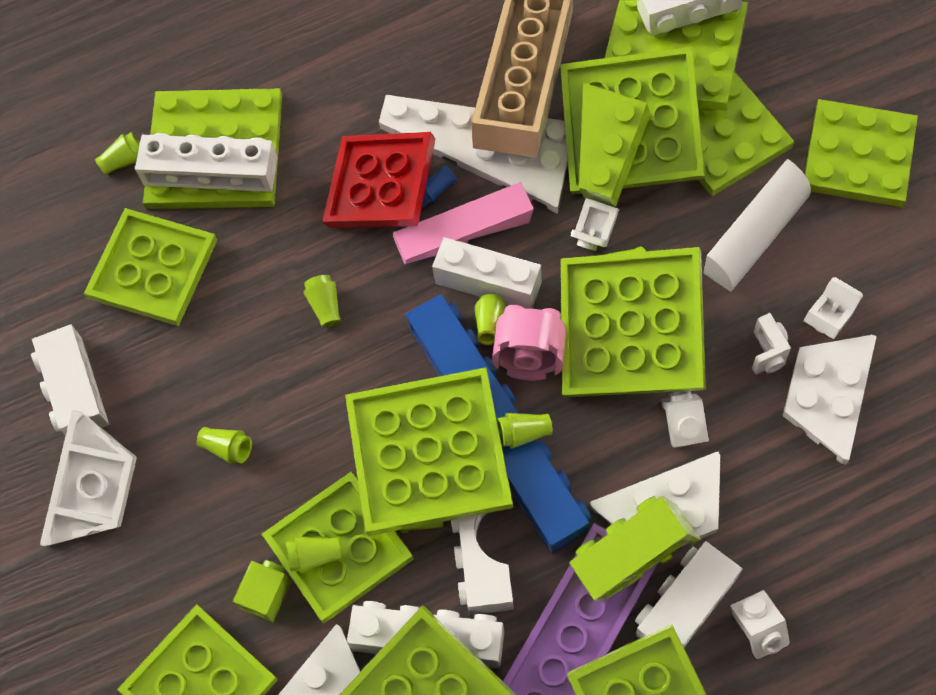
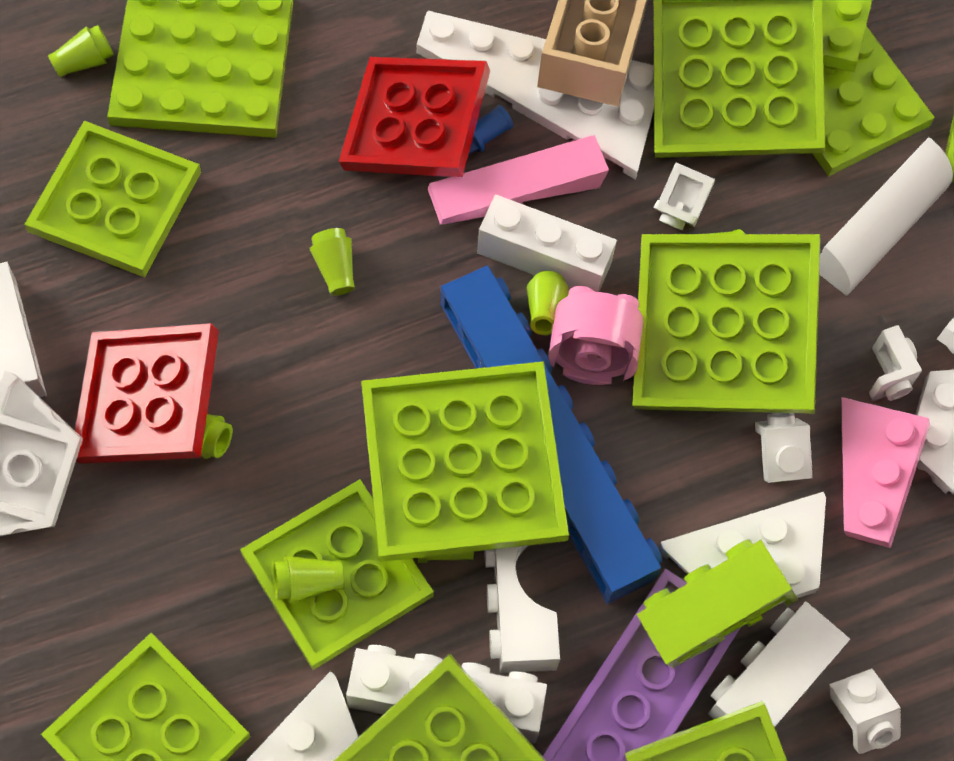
camera: 10 degrees left, 0 degrees up
white brick [135,133,278,192] -> none
lime brick [233,560,291,623] -> none
lime cone [497,413,553,449] -> none
lime wedge [579,83,651,207] -> none
none -> plate [75,323,219,464]
none -> bright pink wing [841,397,930,548]

